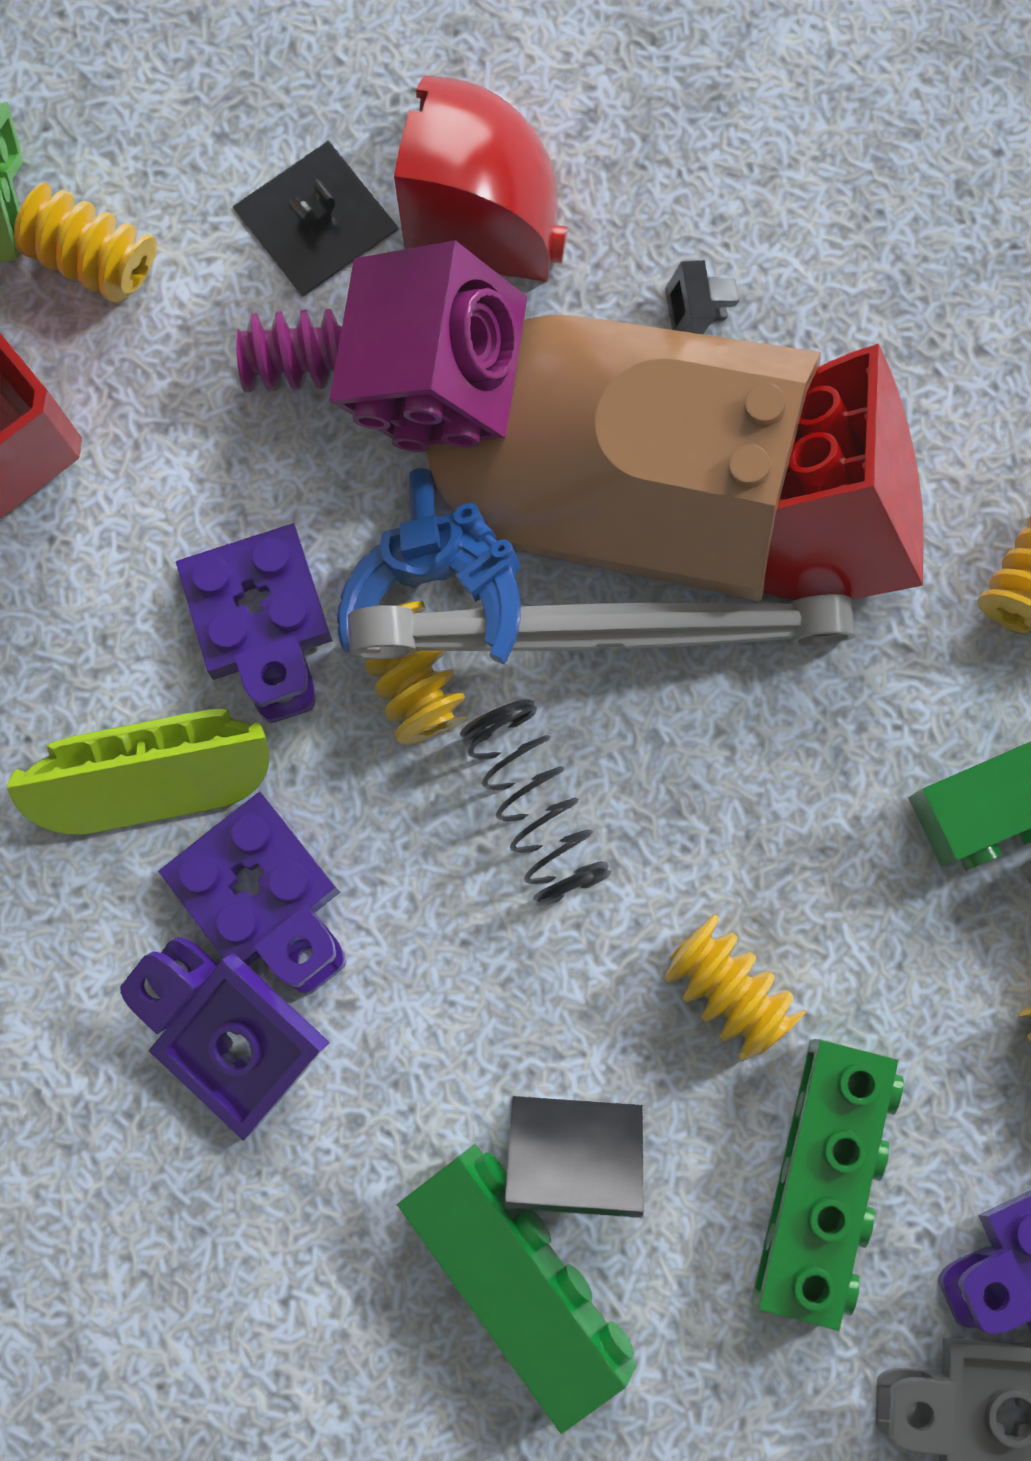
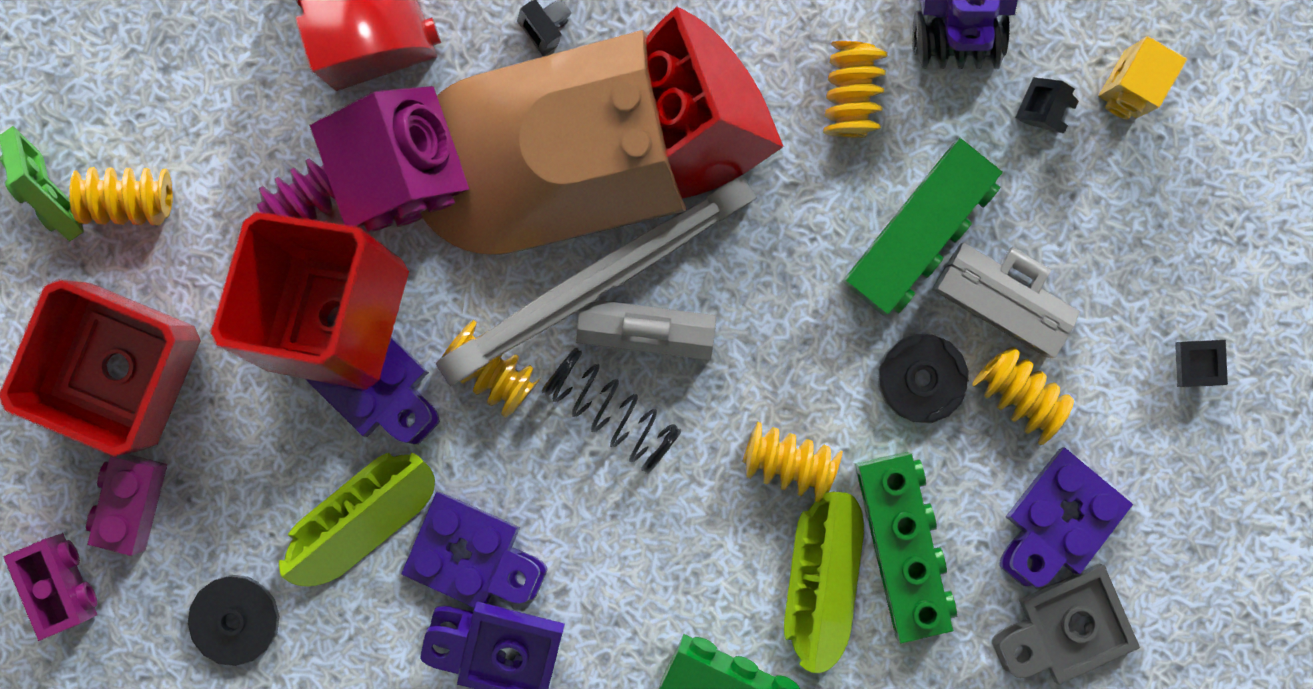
camera: 25 degrees left, 10 degrees up
black piece [232,140,399,297] -> none
blue bar [337,468,521,665] -> none
piece [505,1096,644,1218] -> none
none -> red plate [210,212,409,390]
none -> light grey piece [576,300,717,360]
none -> lime brick [784,492,864,673]
none -> black plate [878,334,969,423]

